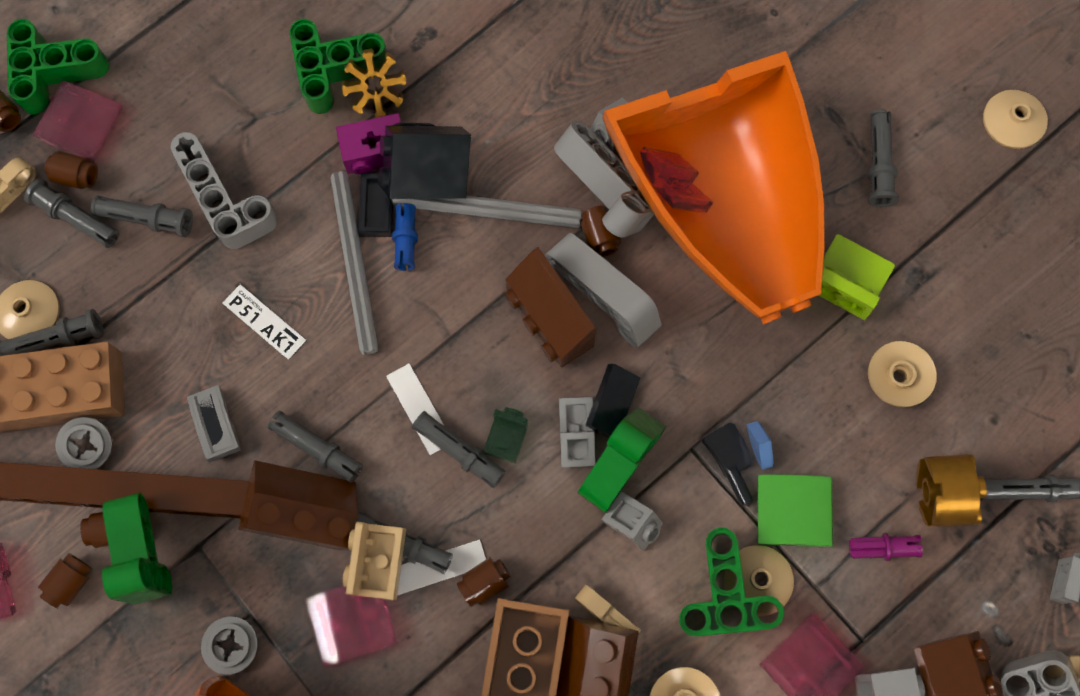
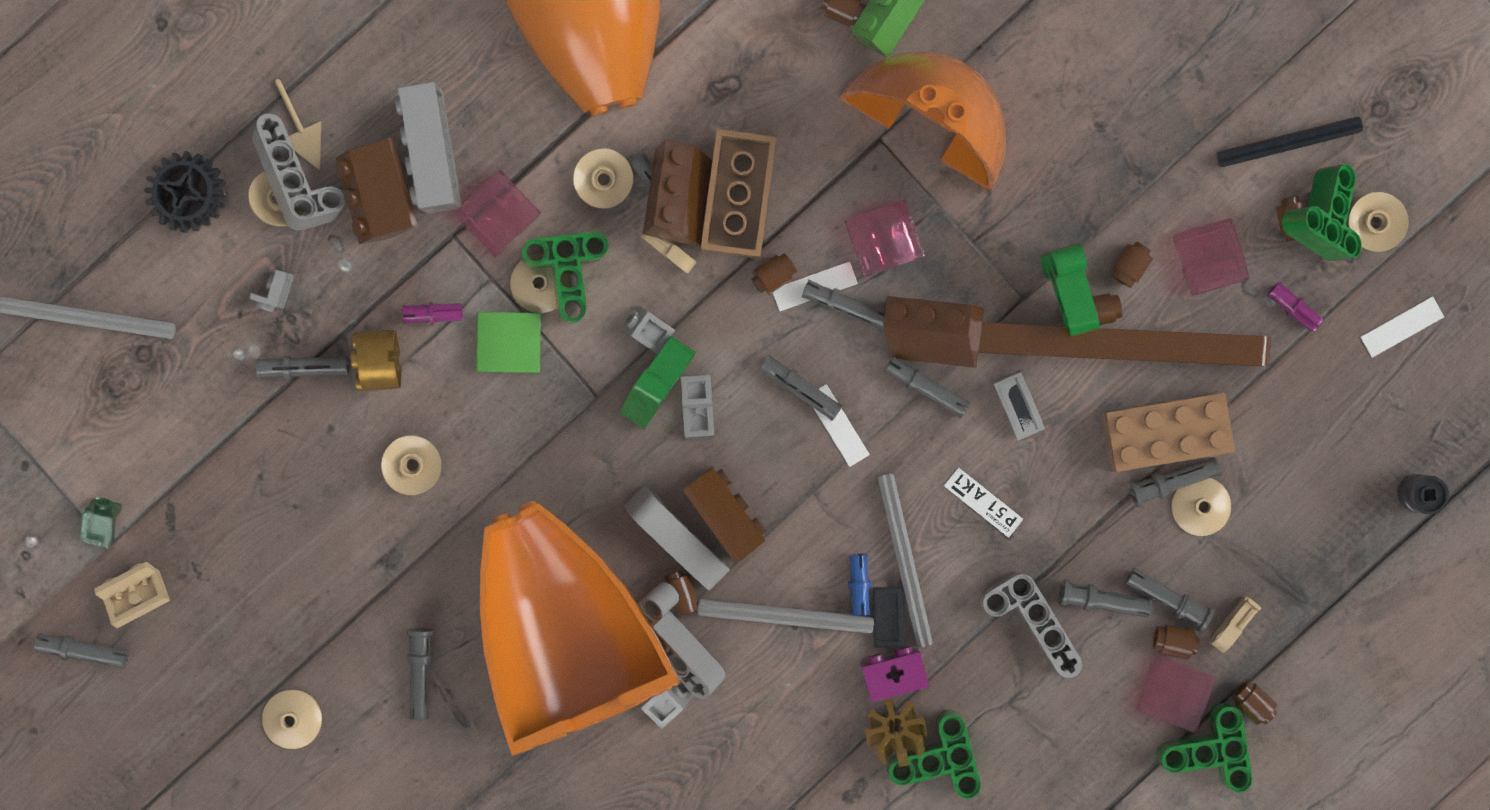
camera: 175 degrees right, 15 degrees up
light grey gear [55,417,113,469] -> none
light grey gear [201,617,258,675] -> none
tan bracket [343,522,406,600] -> none
black brick [378,123,471,199] -> none
clear green bracket [483,407,529,464] -> none
black tile [585,364,641,438] -> none
clear pink slope [640,146,714,213] -> none
black piece [702,423,754,506] -> none
medium blue tile [746,421,774,470] -> none
lime bracket [818,234,895,321] -> none

